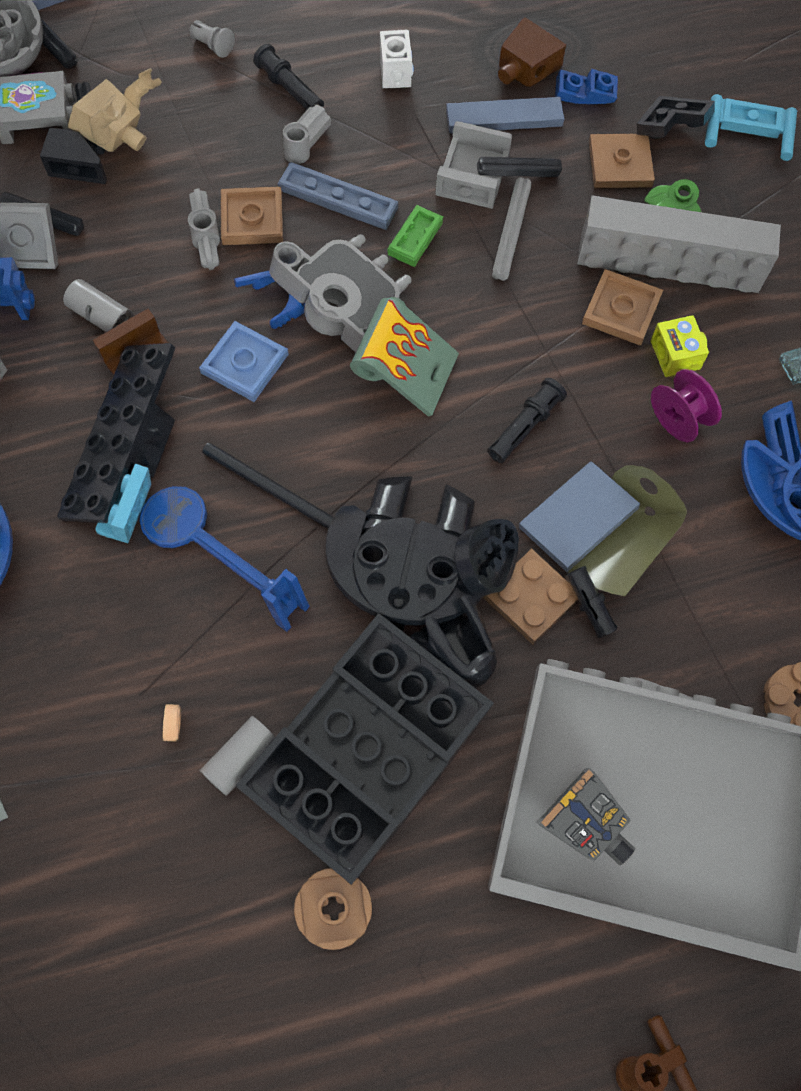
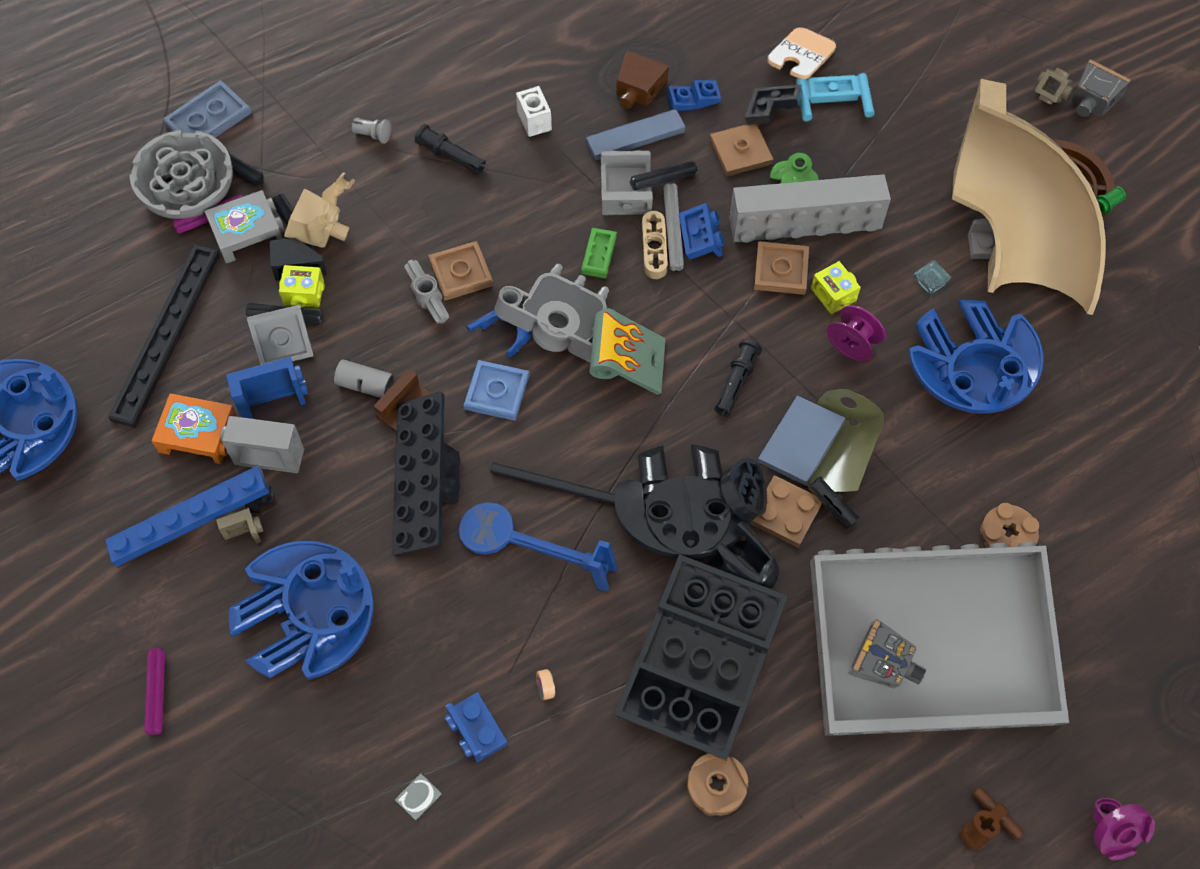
camera: 15 degrees left, 5 degrees down
medium azure bracket [96,464,152,543] -> none
light grey pin [200,716,275,796] -> none
sand blue tile [278,162,398,230] -> none
light grey piece [283,105,331,164] -> none
none -> neon yellow head [279,265,325,308]
none -> blue bracket [444,692,508,763]
none -> tan beam [642,211,668,279]
none -> blue bracket [679,203,725,260]
none -> piece [768,28,836,79]

